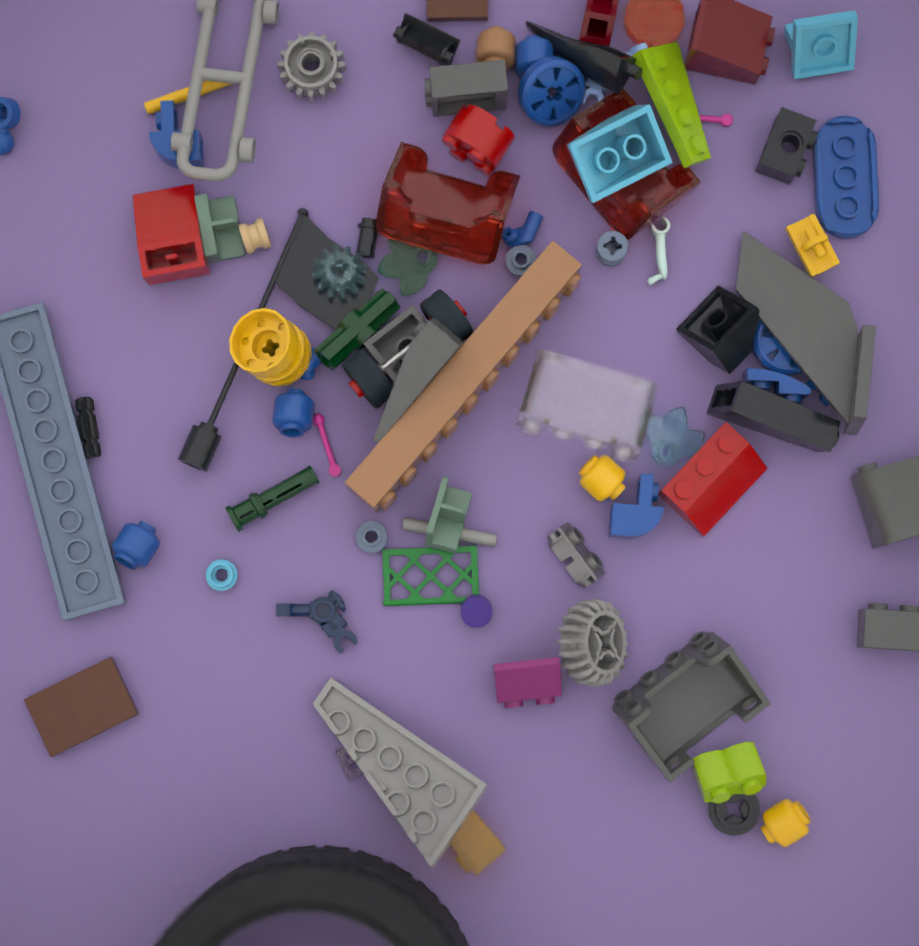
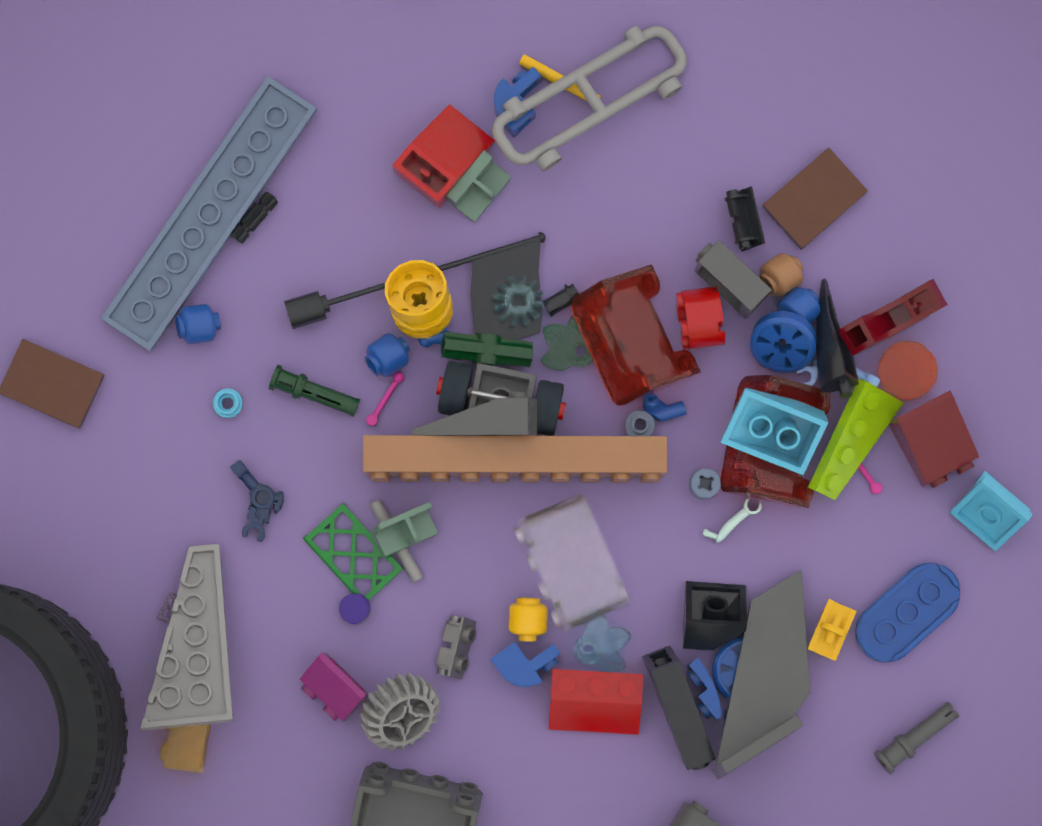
camera: 50 degrees right, 0 degrees up
tan wheel [238,217,272,254] -> none
light grey gear [278,31,346,101] -> none
sand blue plate [356,521,388,553] -> none
black brick [755,107,818,185] -> none

